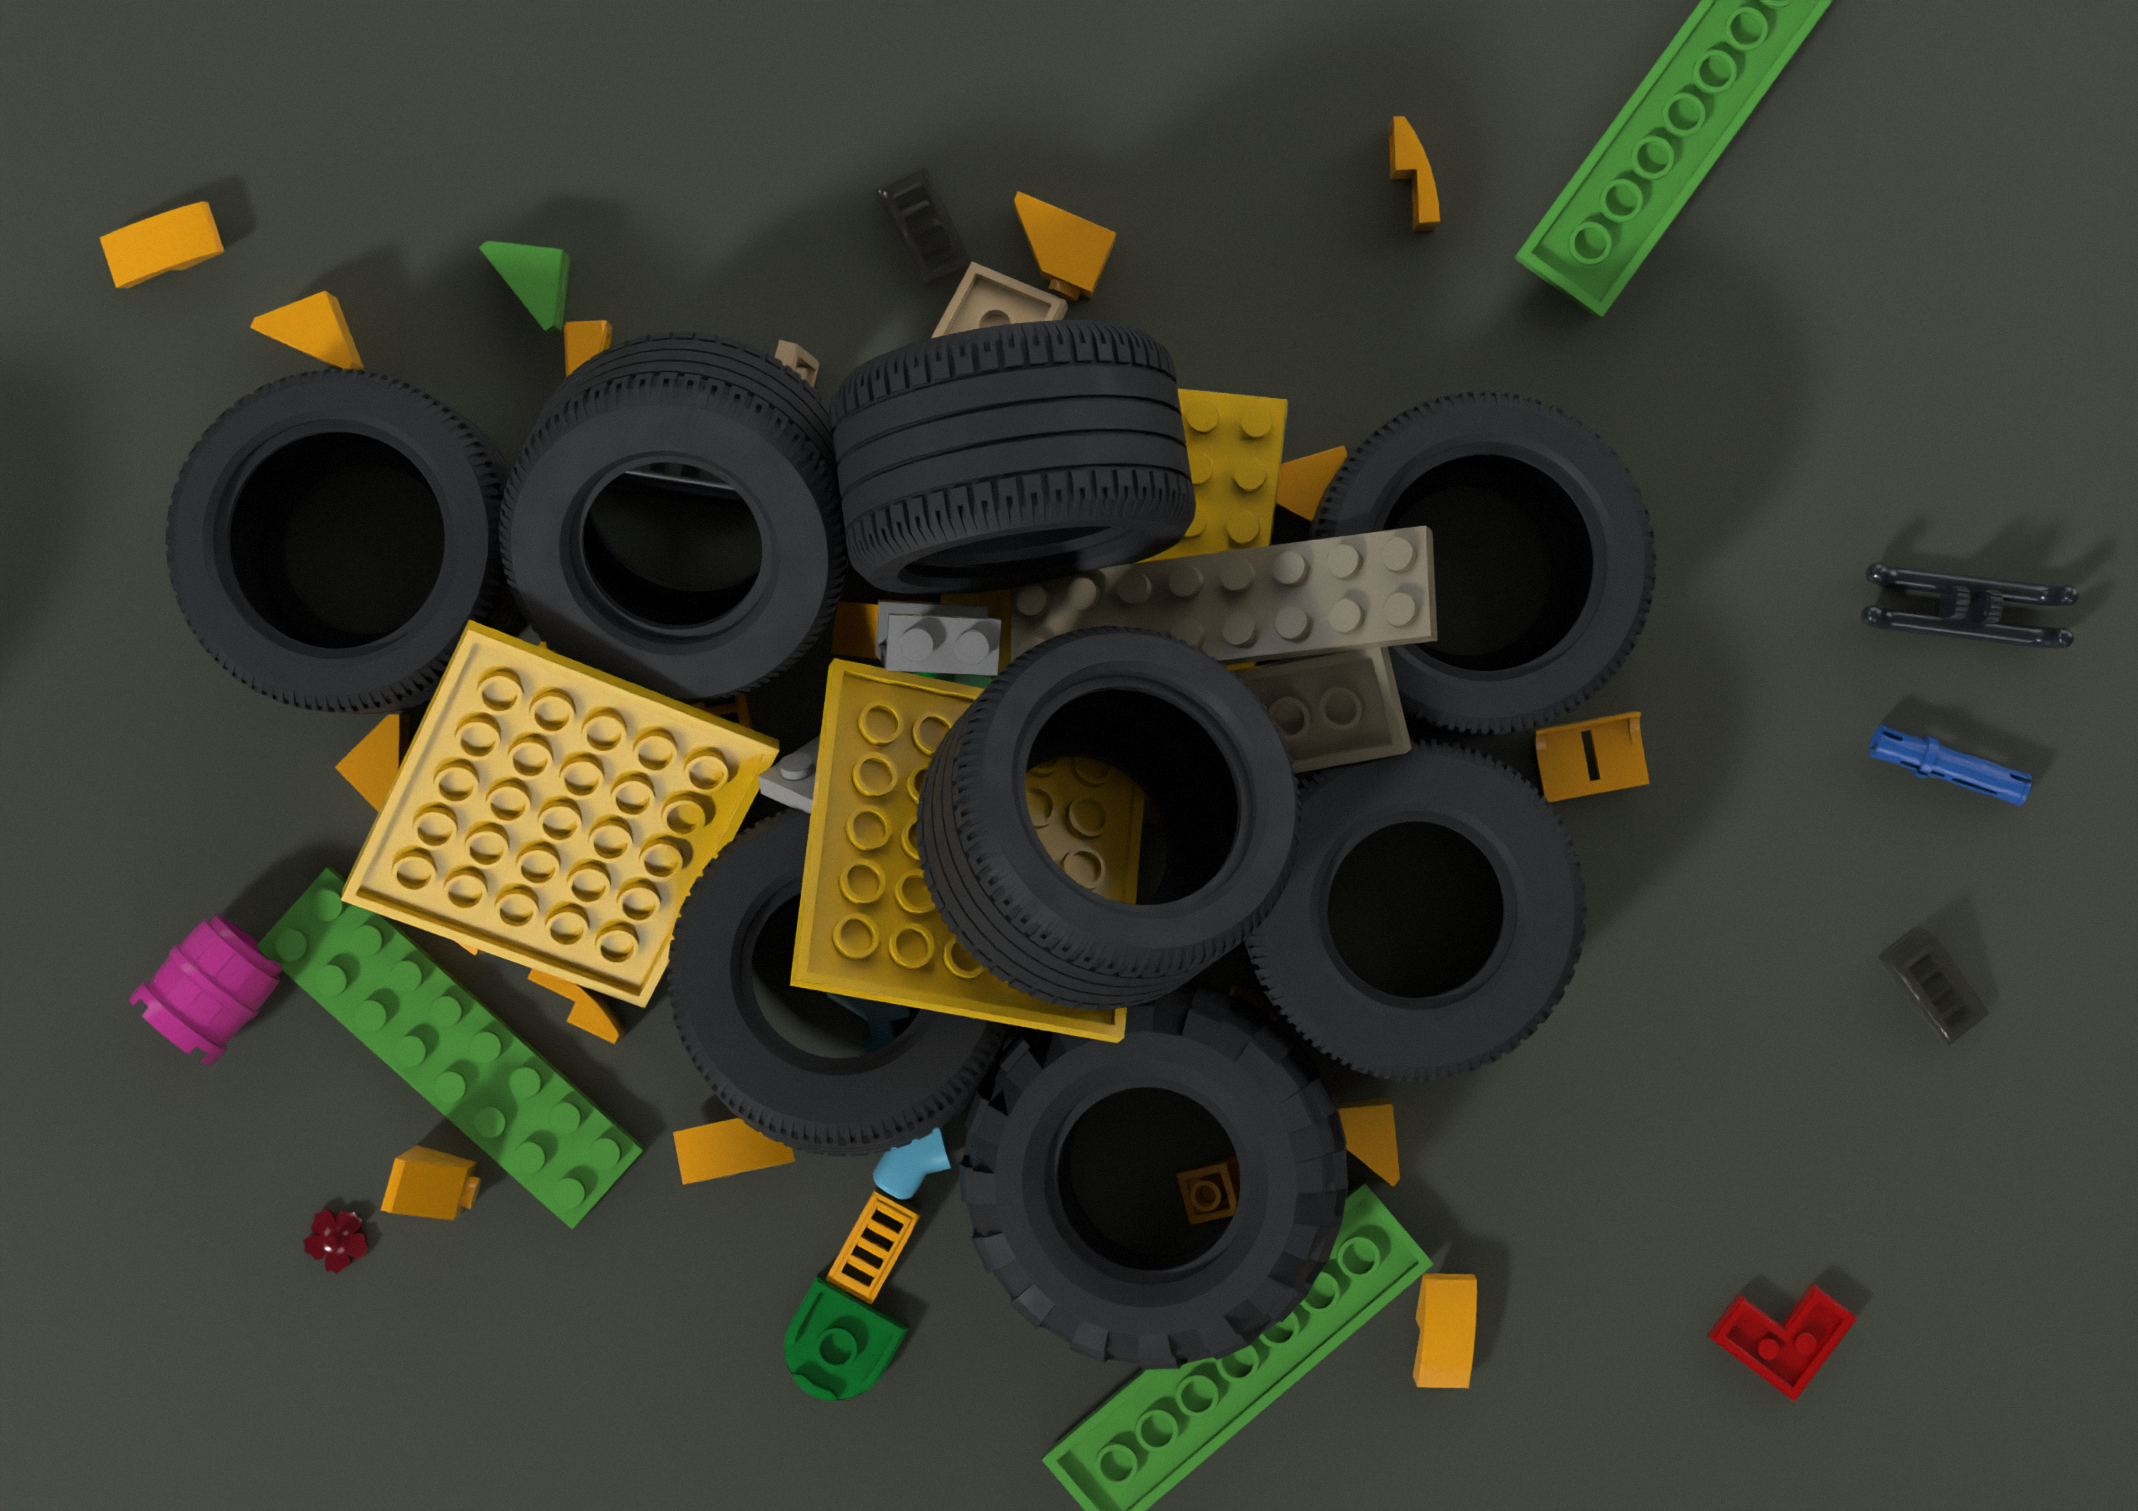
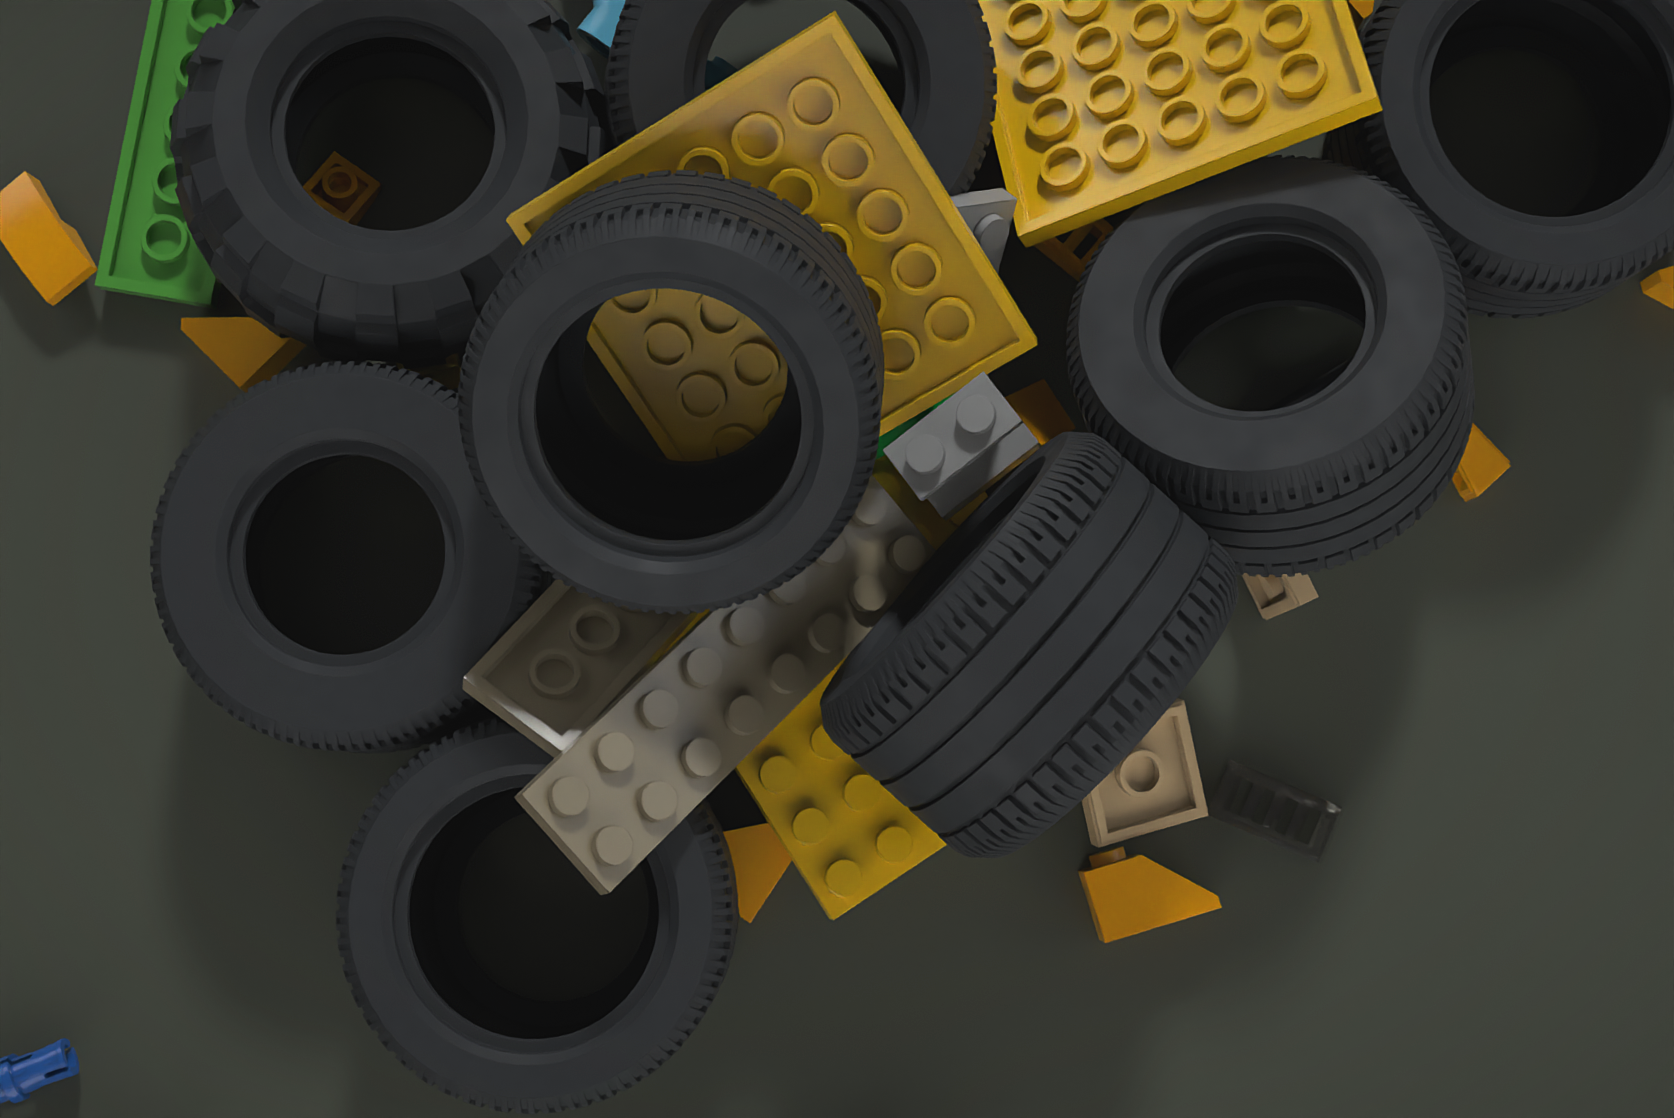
camera: 145 degrees right, 5 degrees down
bright green slope [479,241,570,338] -> none
light orange piece [1531,711,1650,802] -> none

